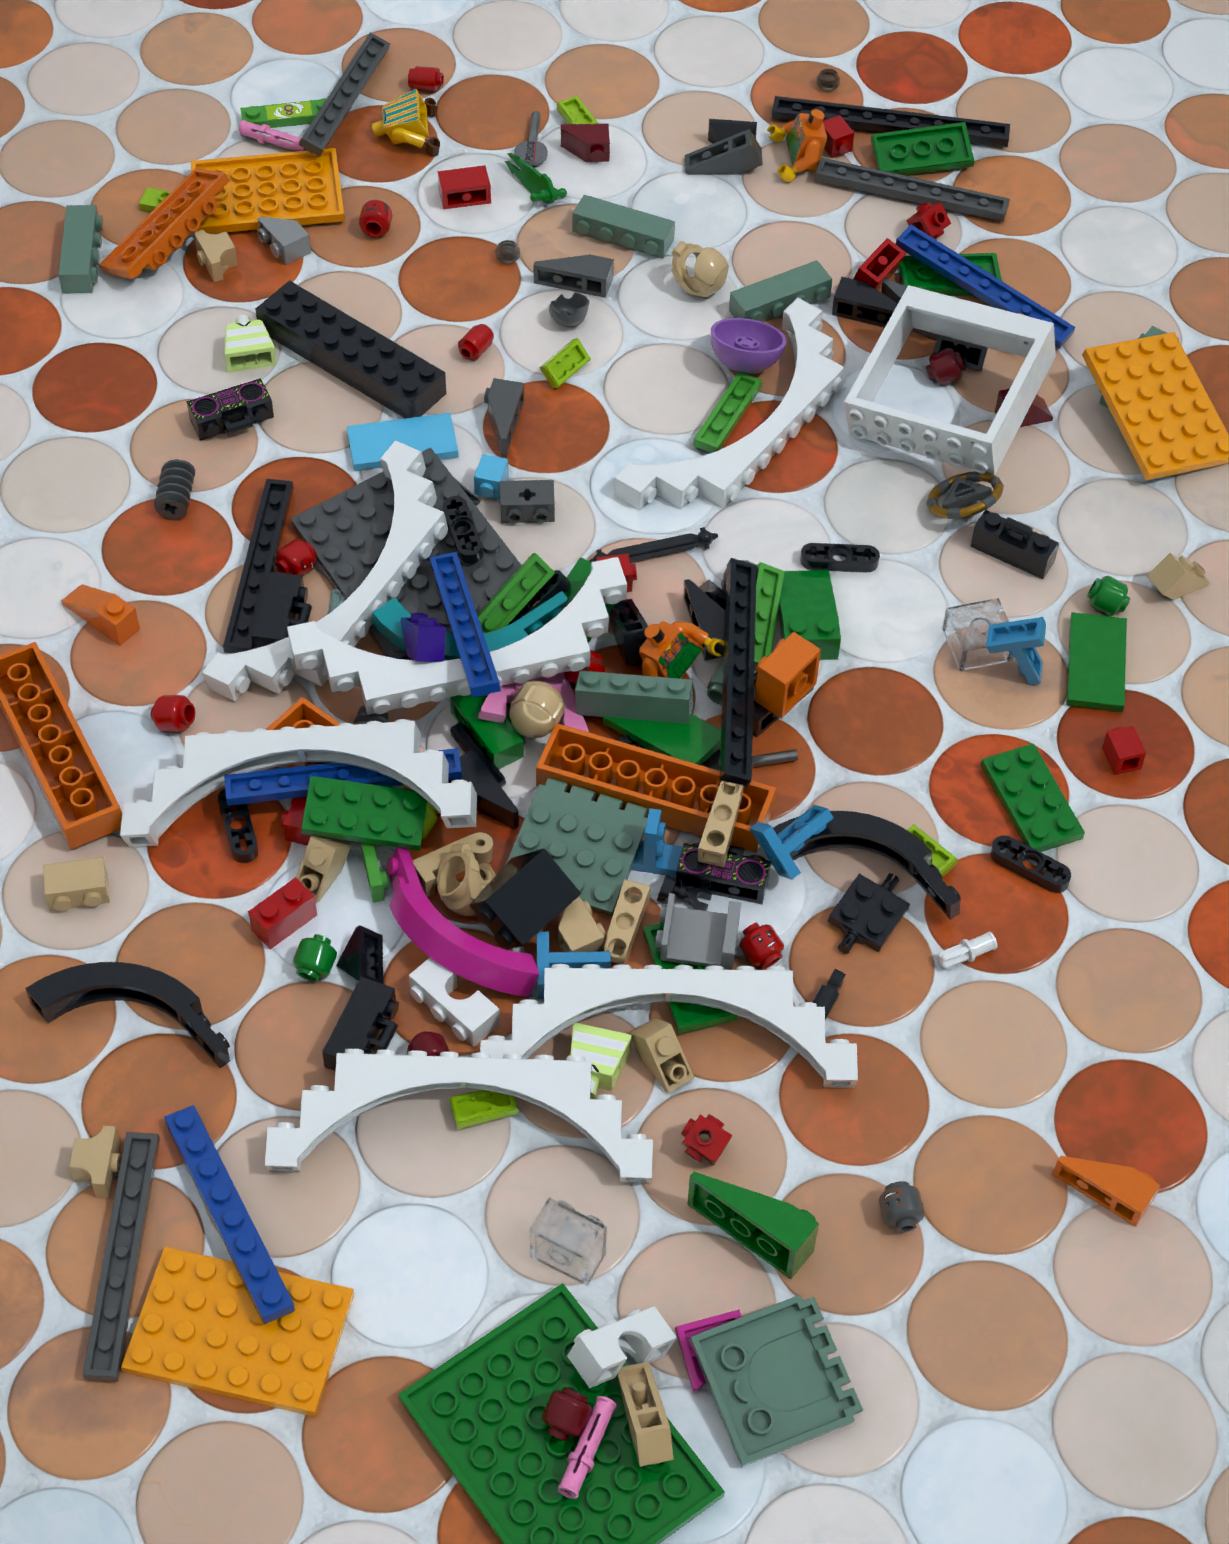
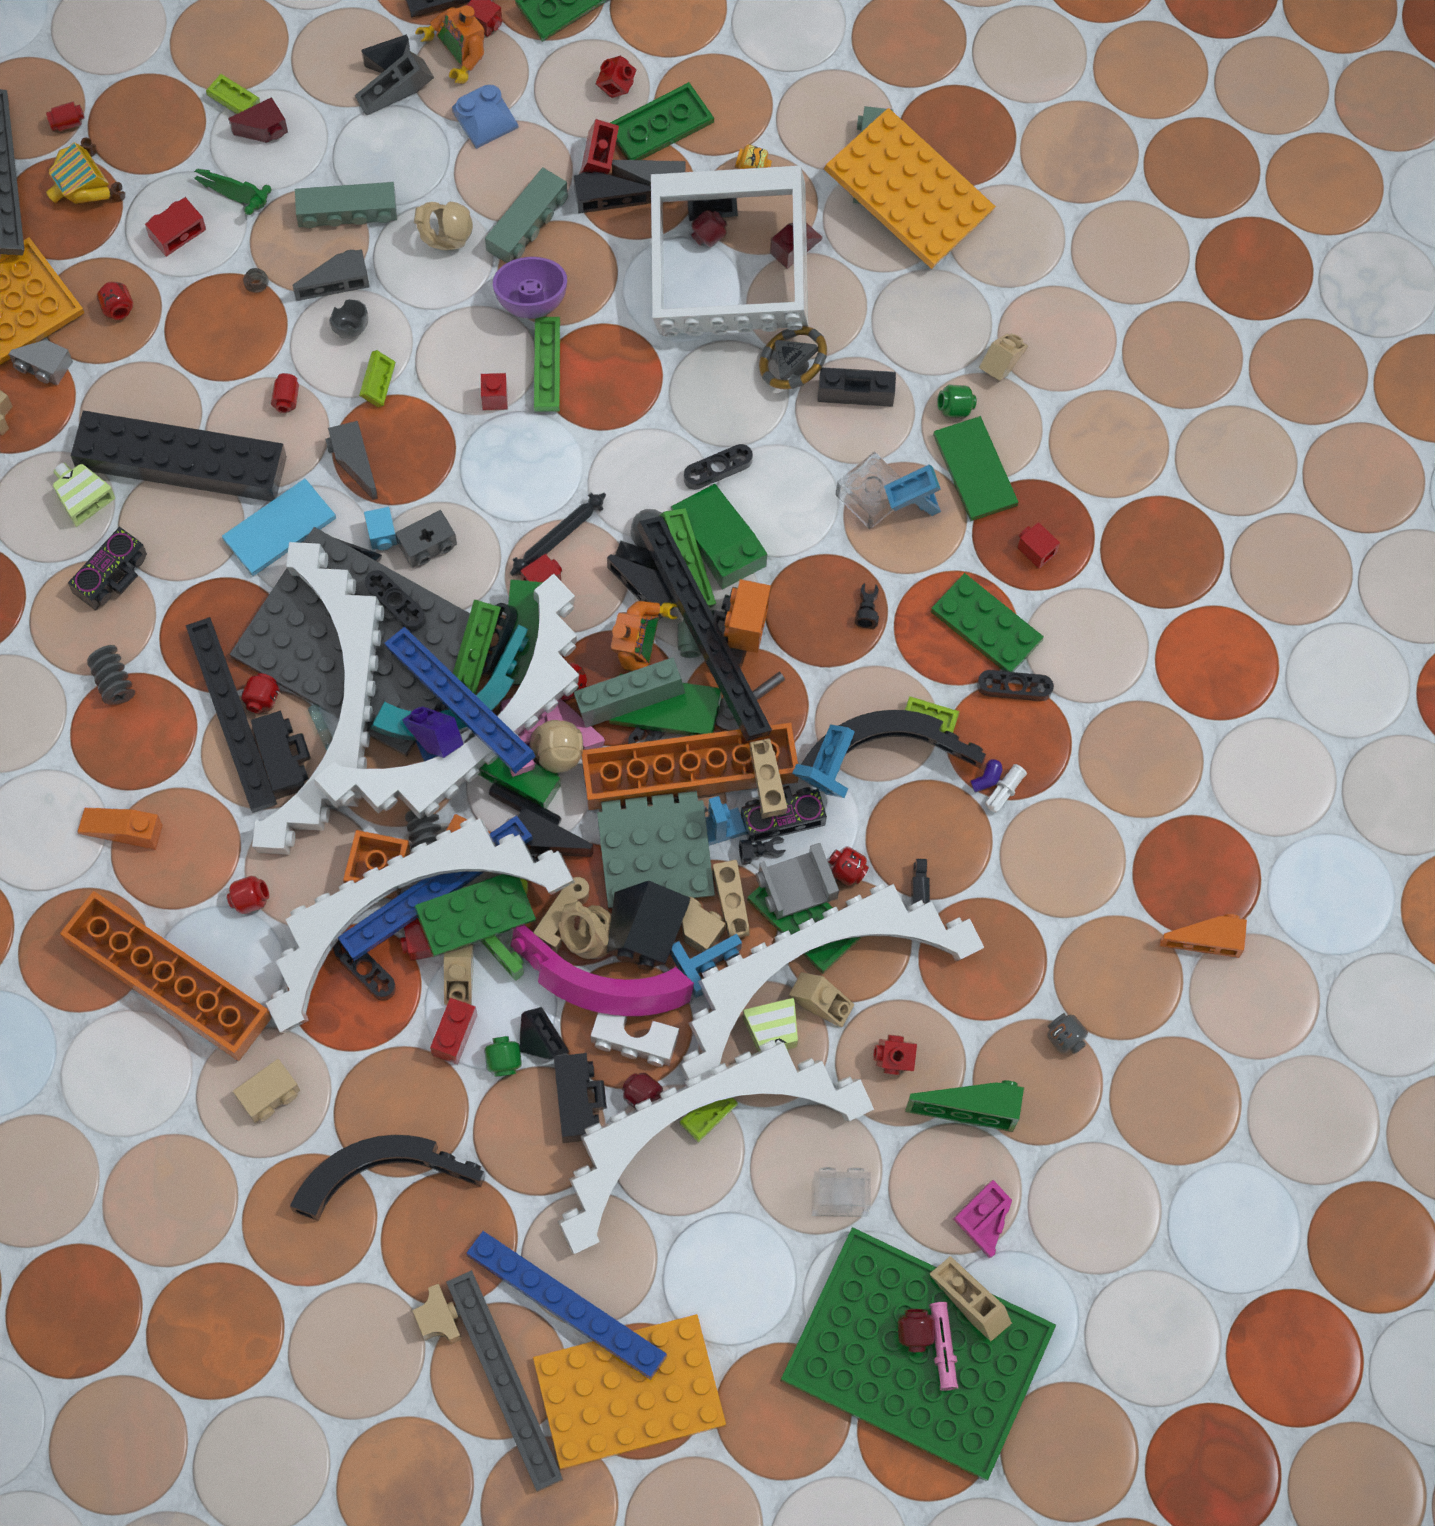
camera: 30 degrees left, 15 degrees up
flat silver piece [514,111,548,165] -> none
white arch [567,1306,677,1388] -> none
black slope [608,599,648,666] -> none
white arch [614,298,845,510] -> none
sand green hinge [689,1294,863,1468] -> none
dark grey plate [815,158,1010,222] -> none
black plate [828,873,910,954] -> none
blue plate [896,225,1075,349] -> none
none -> medium blue slope [452,85,519,149]
none -> red brick [481,373,508,410]
none -> black piece [855,583,879,629]
none -> dark purple arm [970,759,1003,793]

